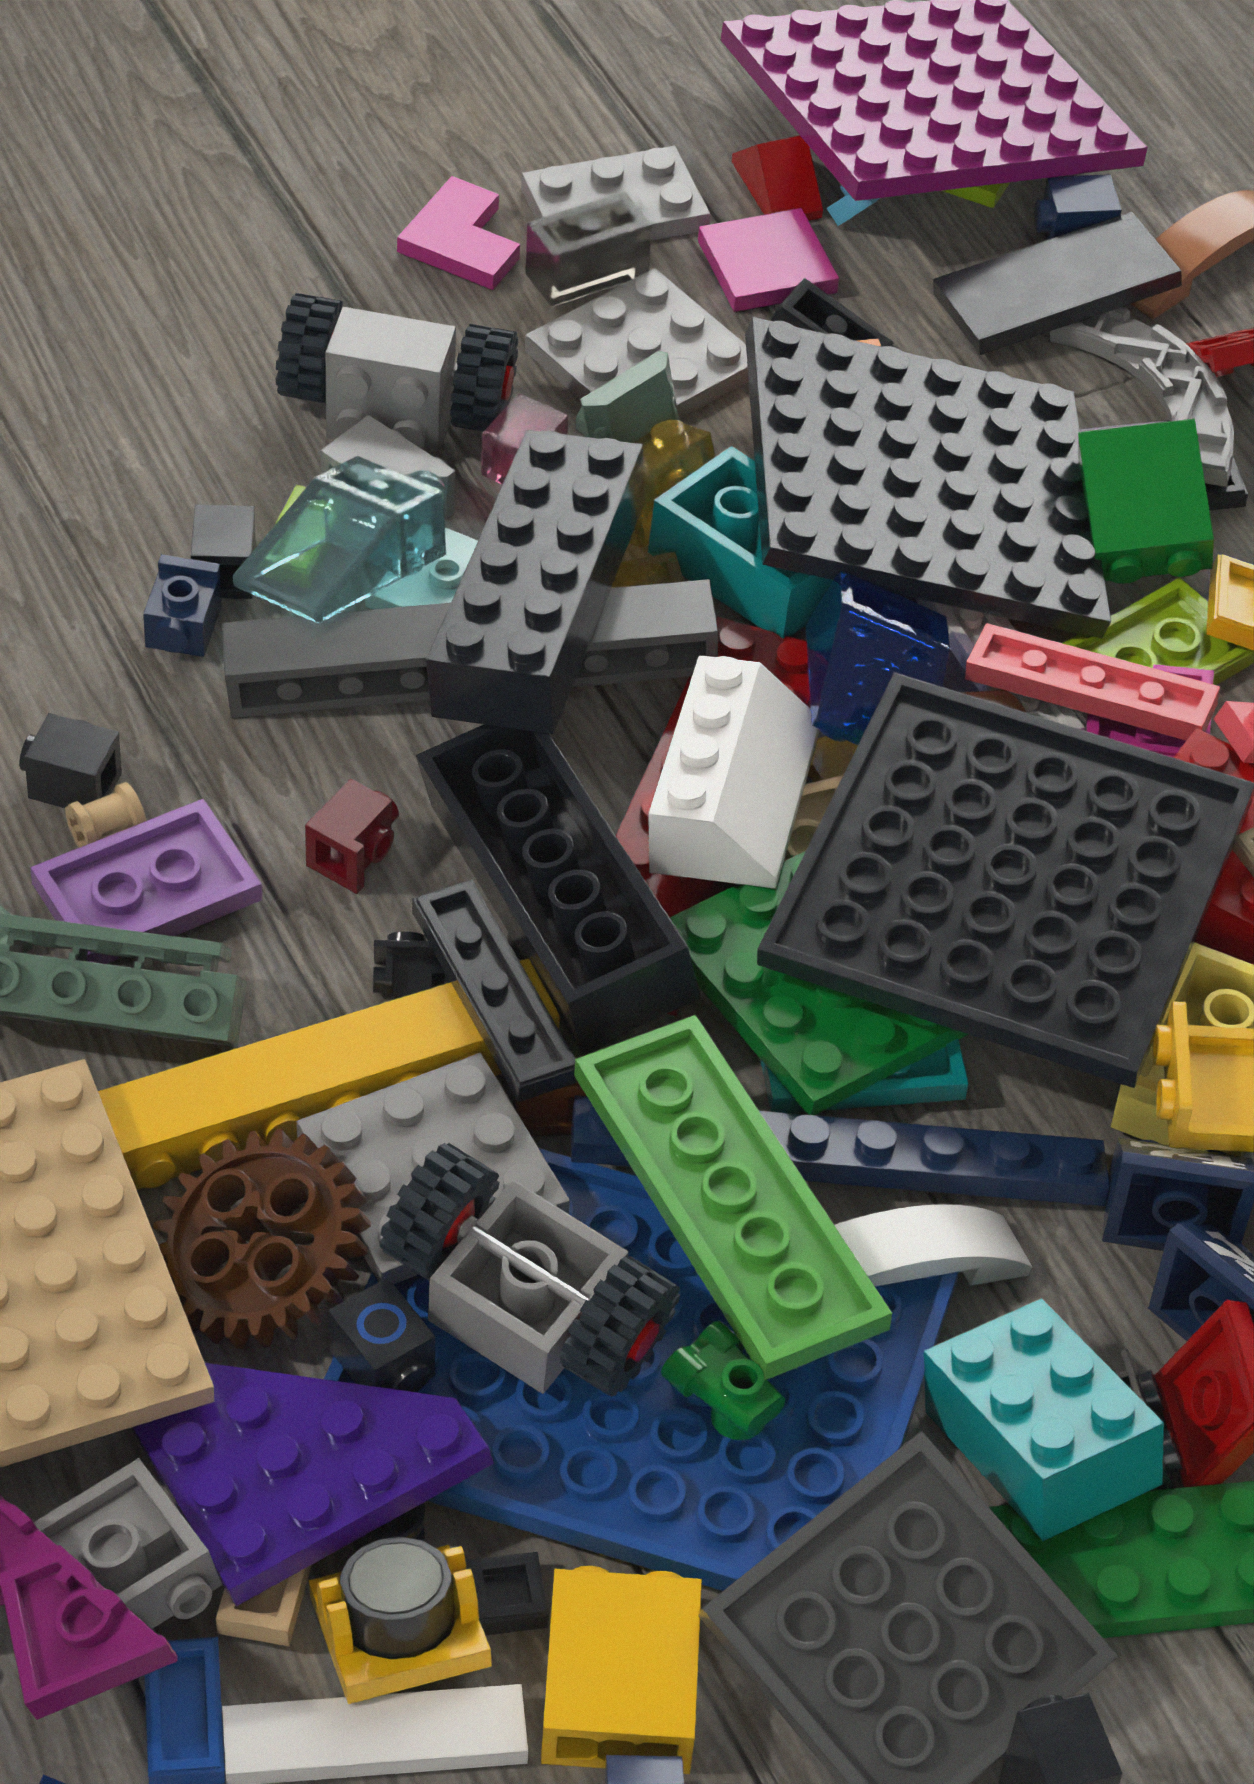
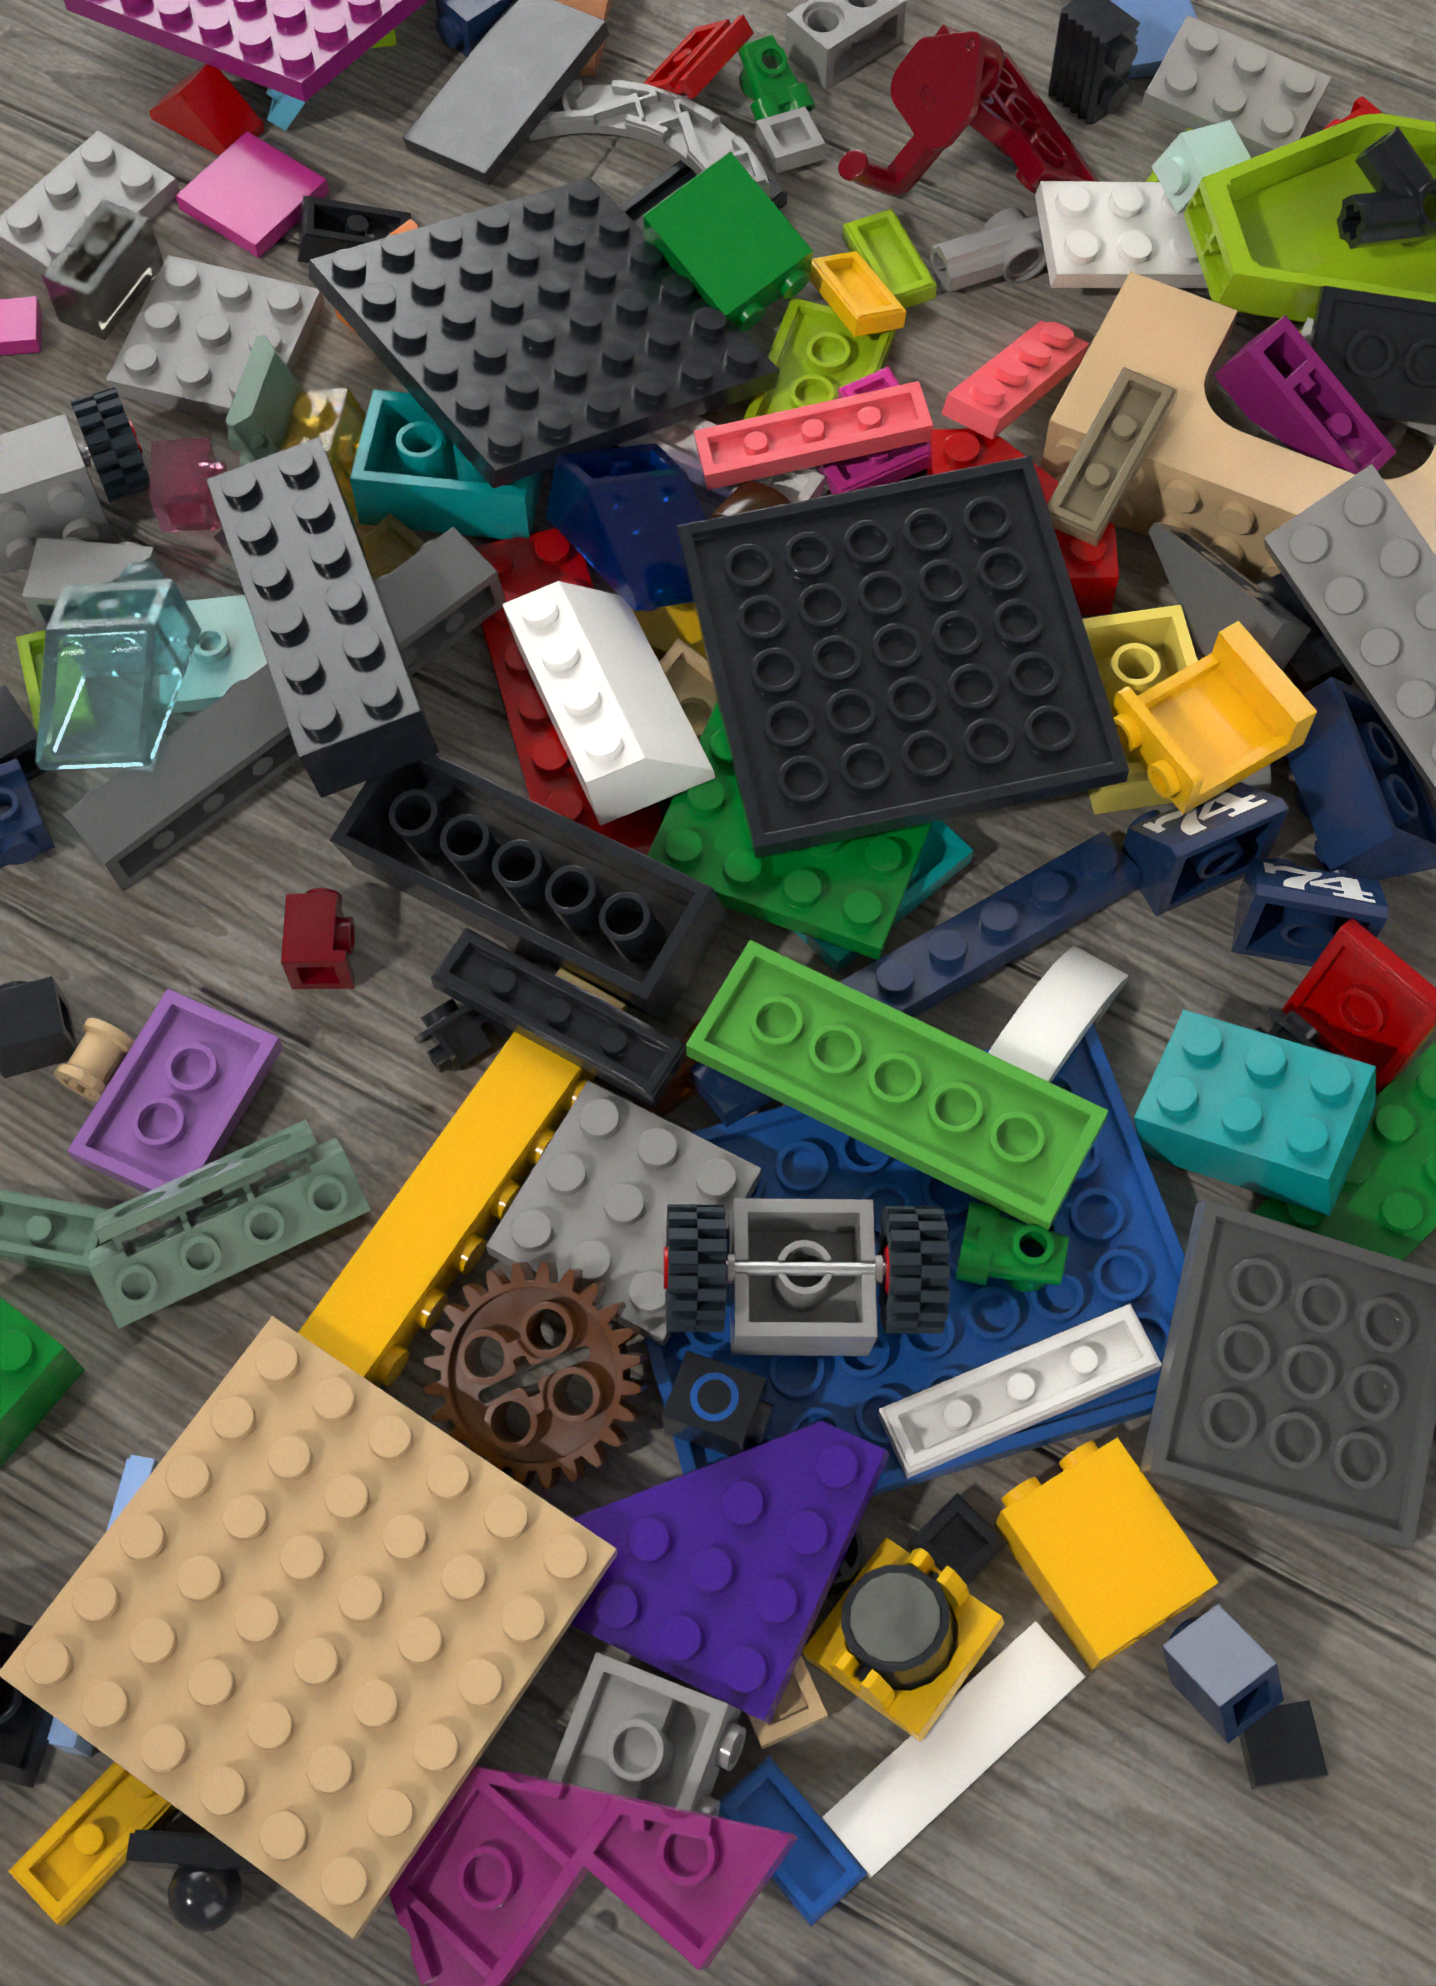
camera: 30 degrees left, 15 degrees up
none -> white tile [878,1304,1162,1479]

